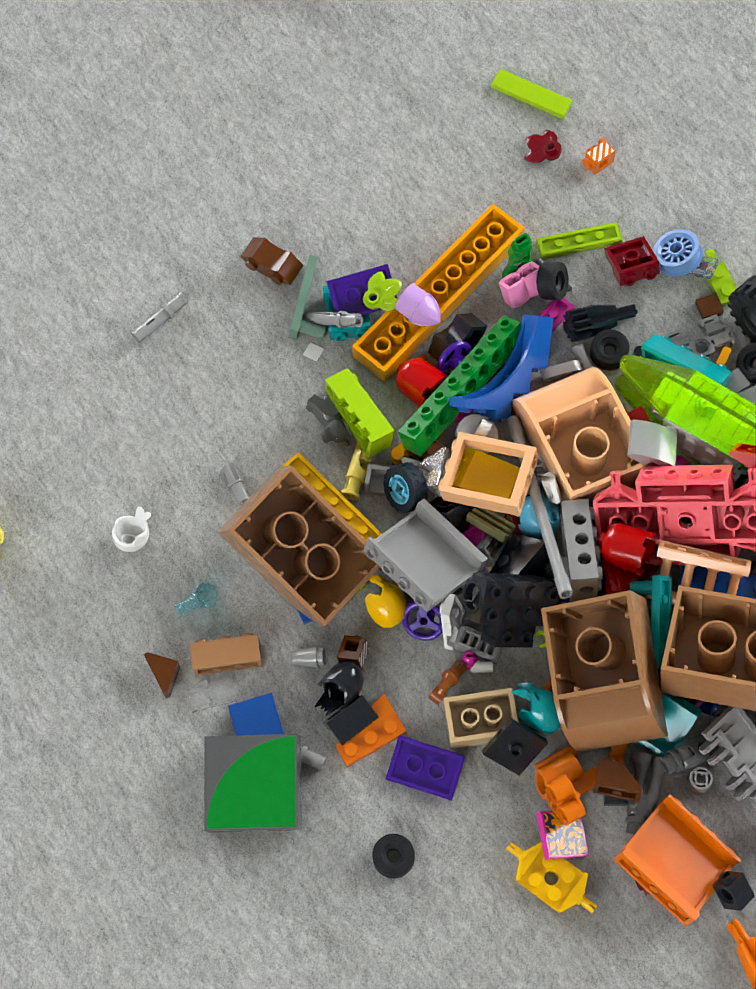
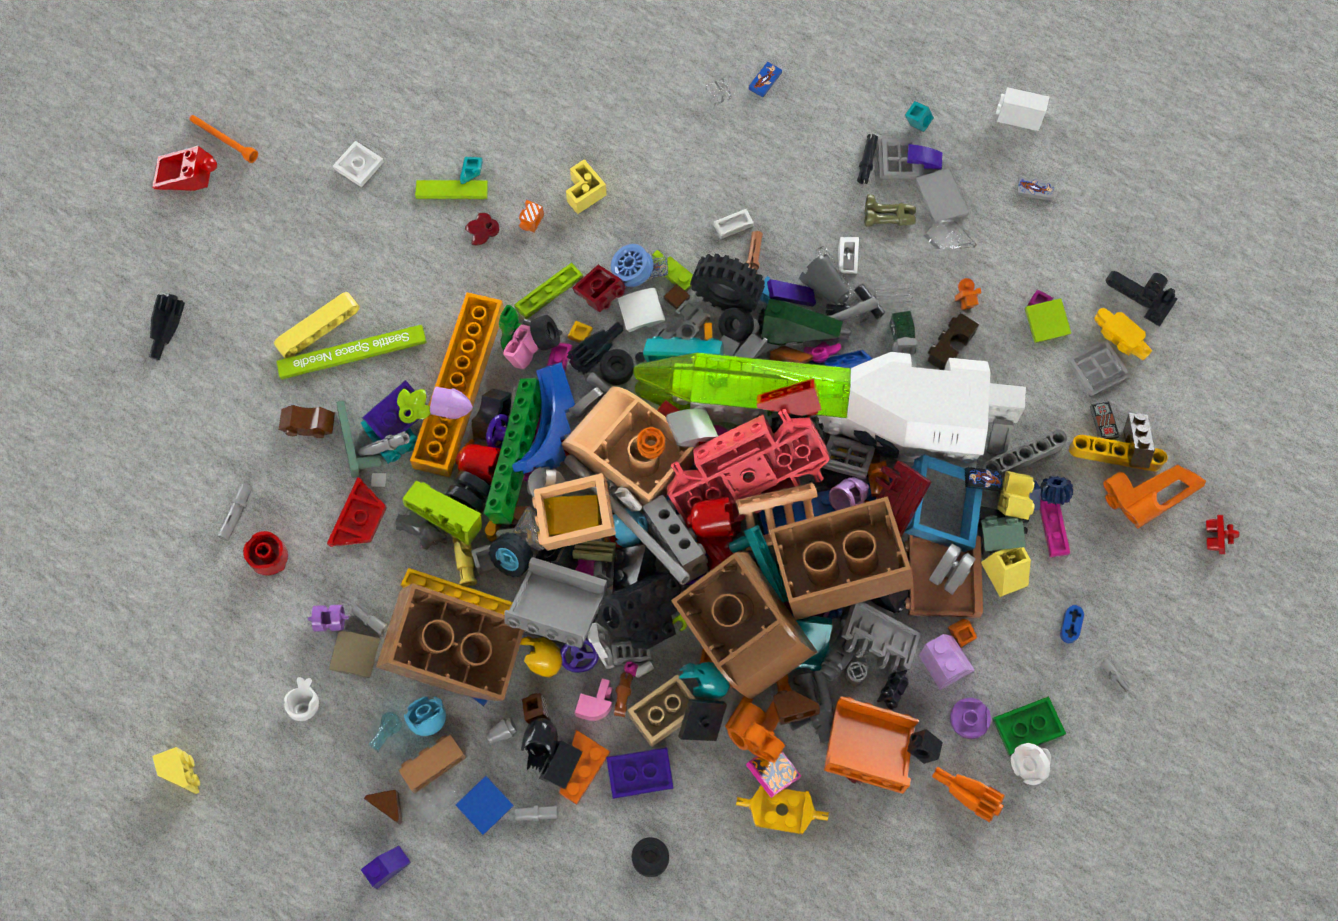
camera: 30 degrees left, 0 degrees up
green tile [204,734,302,833] -> none
none -> black piece [149,294,185,360]
none -> red brick [243,531,288,576]
none -> light yellow beam [274,292,360,358]
none -> lime tile [276,324,427,380]
none -> medium lavender wheel [308,605,349,632]
none -> red wing [327,477,387,547]
none -> dark tan slope [328,631,380,678]
none -> white plate [333,141,384,187]
none -> dark purple slope [360,846,411,889]
none -> medium azure cylinder [404,696,447,736]
none -> black wheel [445,471,491,516]
none -> teal tile [460,157,483,184]
none -> light yellow brick [566,159,607,214]
none -> yellow tile [568,321,593,343]
none -> bright pink brick [575,678,613,721]
none -> white slope [618,288,665,333]
none -> orange wheel [637,427,665,459]
none -> black hinge [877,670,909,709]

